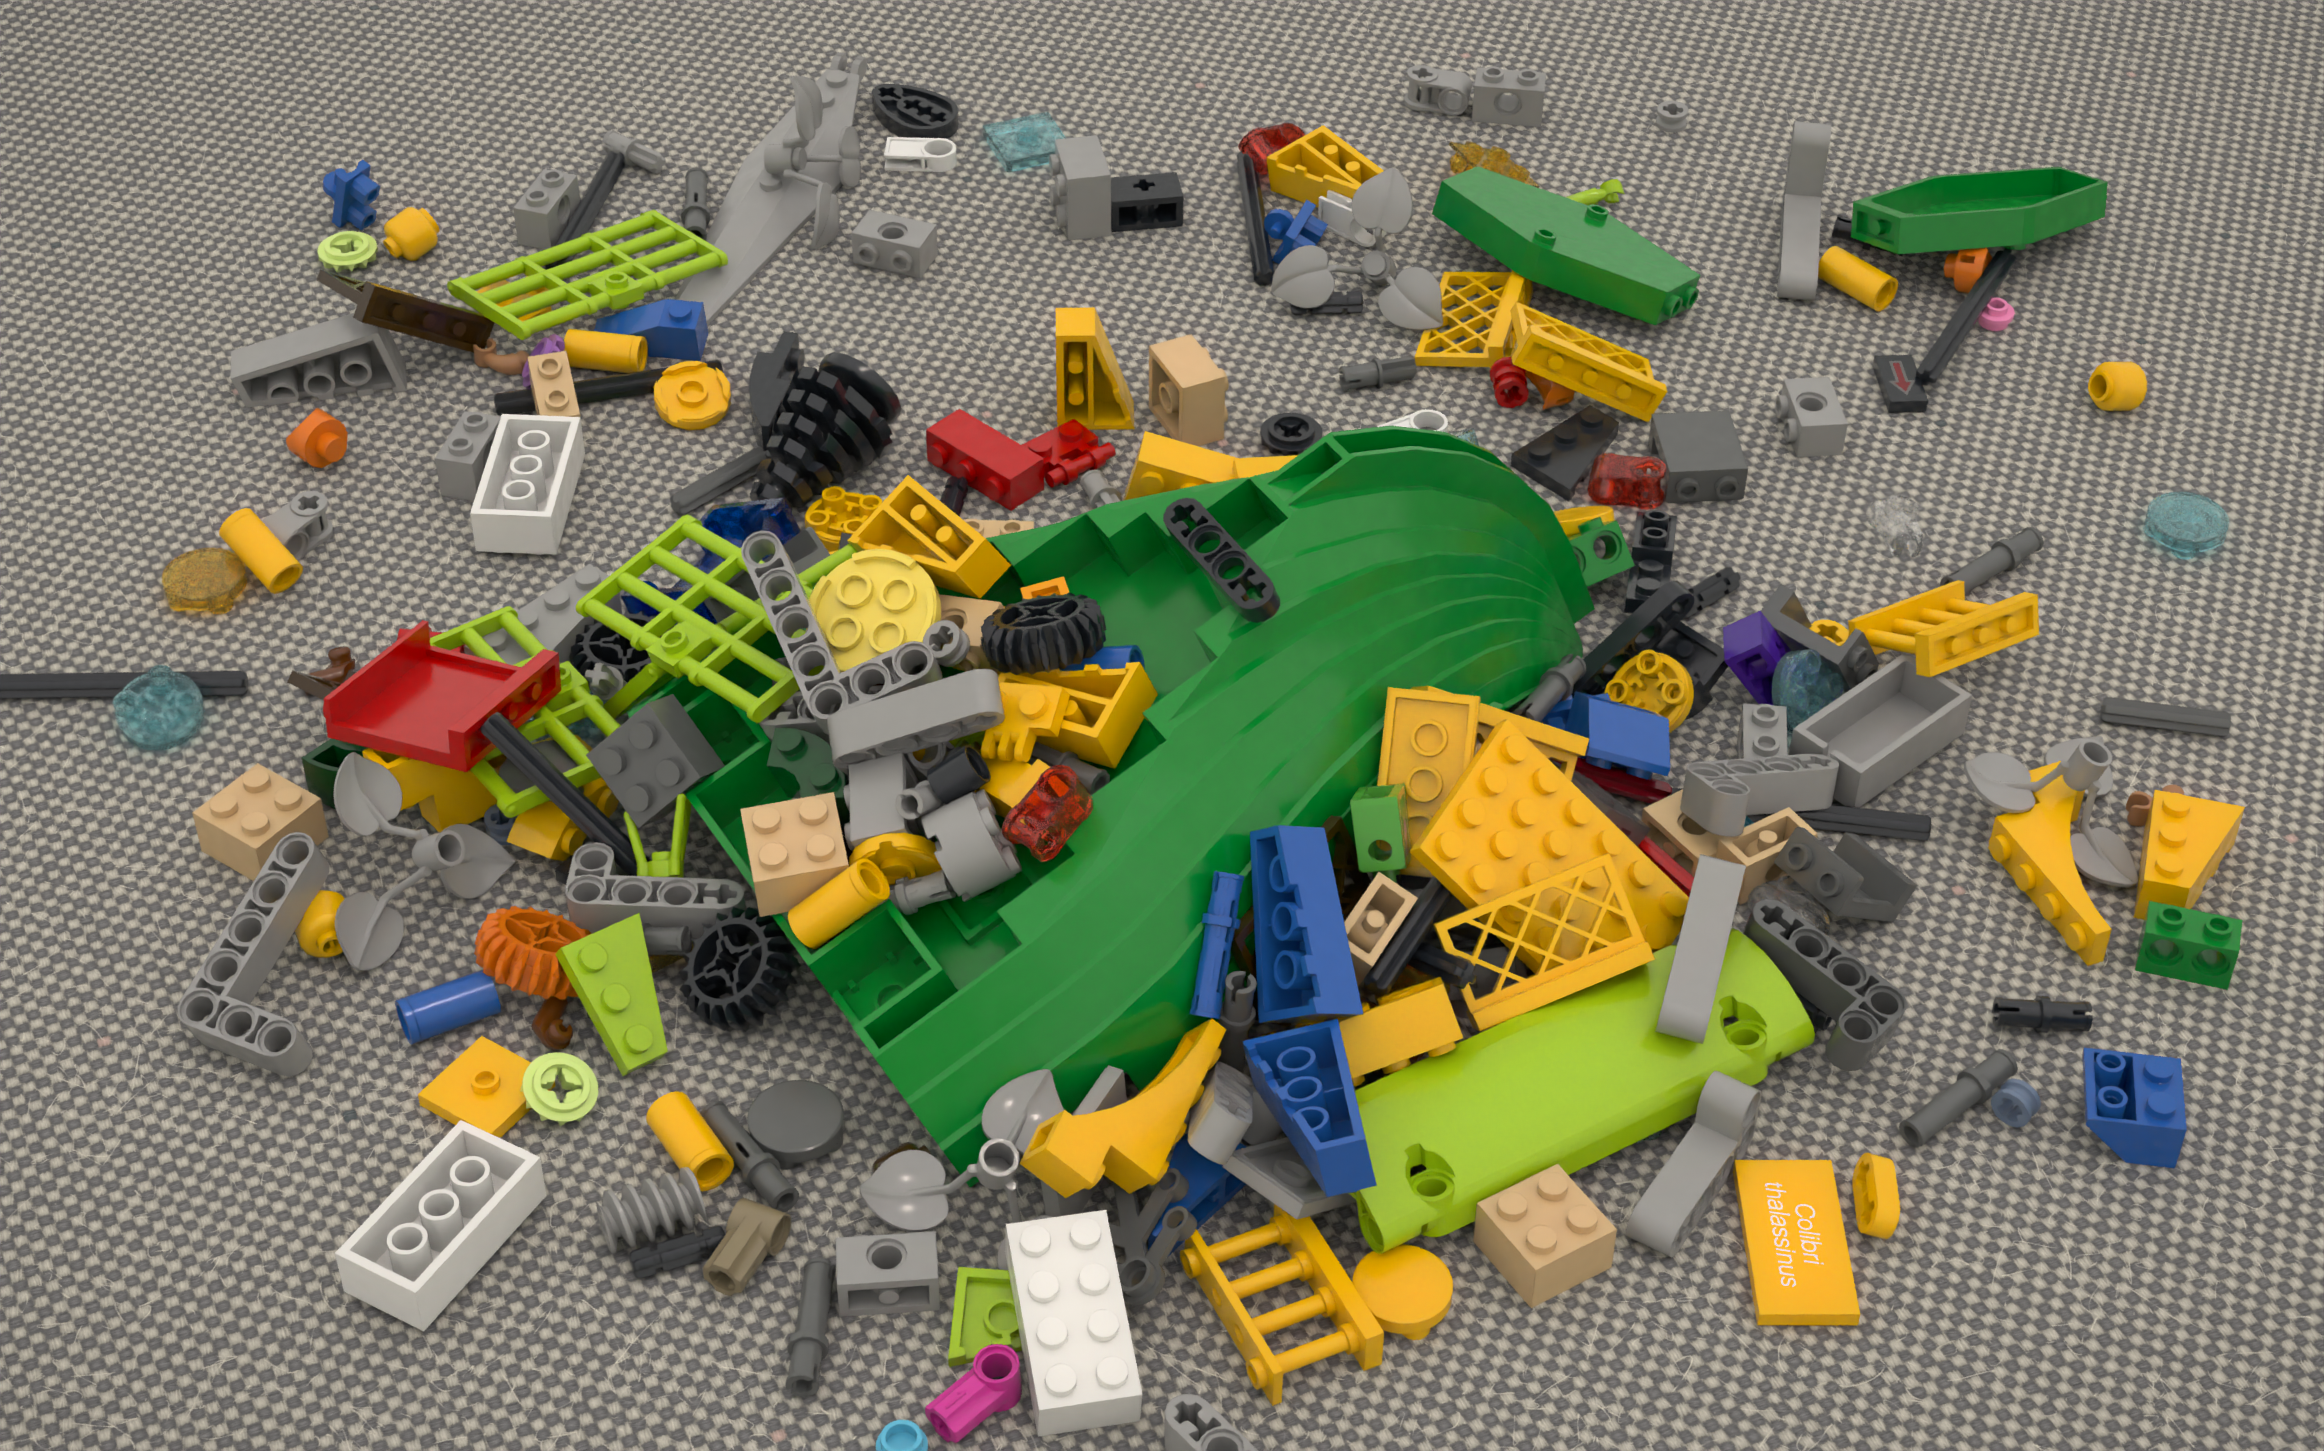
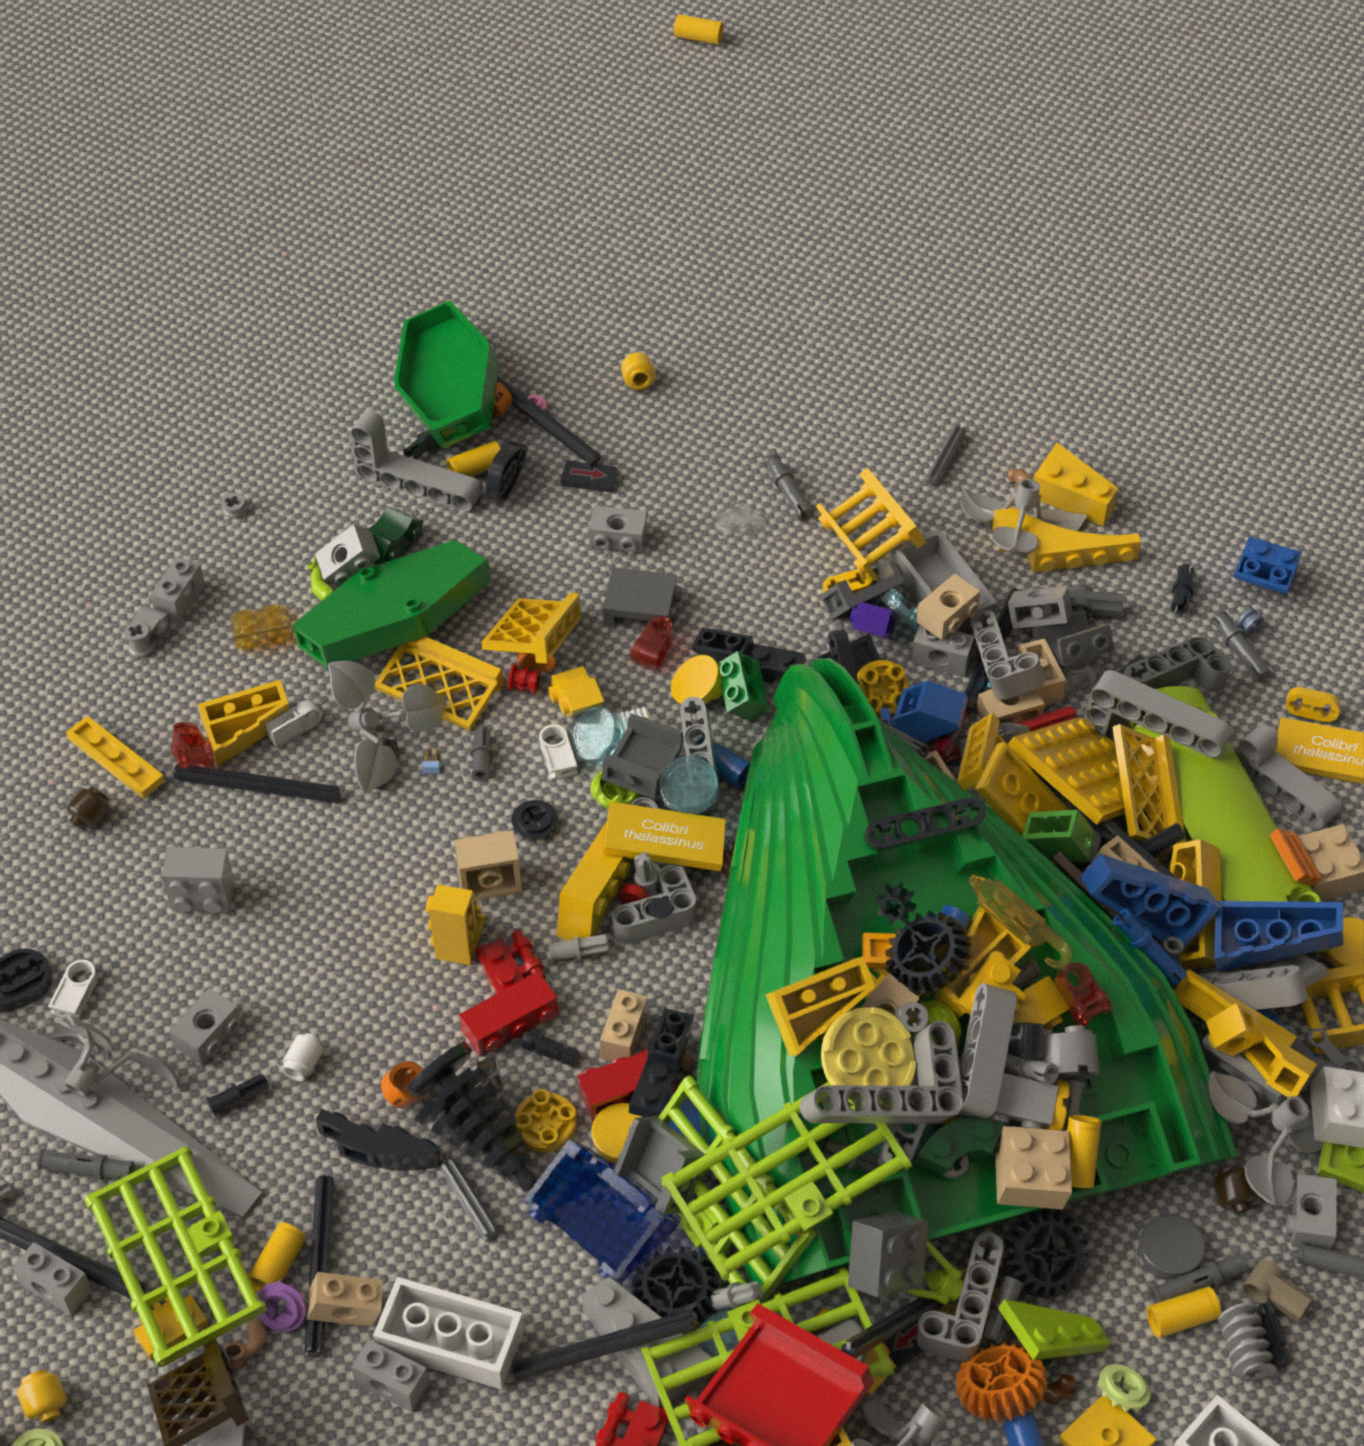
camera: 75 degrees left, 10 degrees up
blue slope [594,299,709,361] -> none
yellow tile [654,361,731,430] -> none
clear light blue plate [983,112,1066,172] -> none
black brick [1111,172,1184,232] -> none
blue hips [1264,200,1328,264] -> none
black wing [1511,405,1619,502] -> none
black axle [1684,567,1741,618] -> none
green brick [2135,901,2243,990] -> none
clear light blue tile [2143,492,2229,560] -> none
none -> yellow plate [66,715,165,799]
none -> dark brown head [66,786,111,830]
none -> black axle [206,1074,269,1117]
none -> white brick [282,1033,324,1081]
none -> light grey brick [315,524,380,586]
none -> dark green brick [367,506,424,565]
none -> light blue piece [422,749,440,774]
none -> black piece [486,441,527,503]
none -> black axle [511,1310,698,1379]
none -> yellow brick [548,666,604,717]
none -> black gear [875,882,917,924]
none -> tan brick [916,574,980,640]
none -> clear yellow plate [968,875,1072,969]
none -> light grey brick [1008,586,1072,629]
none -> dark grey piece [1040,584,1123,619]
none -> yellow brick [1206,1003,1263,1057]
none -> orange tile [1269,828,1322,886]

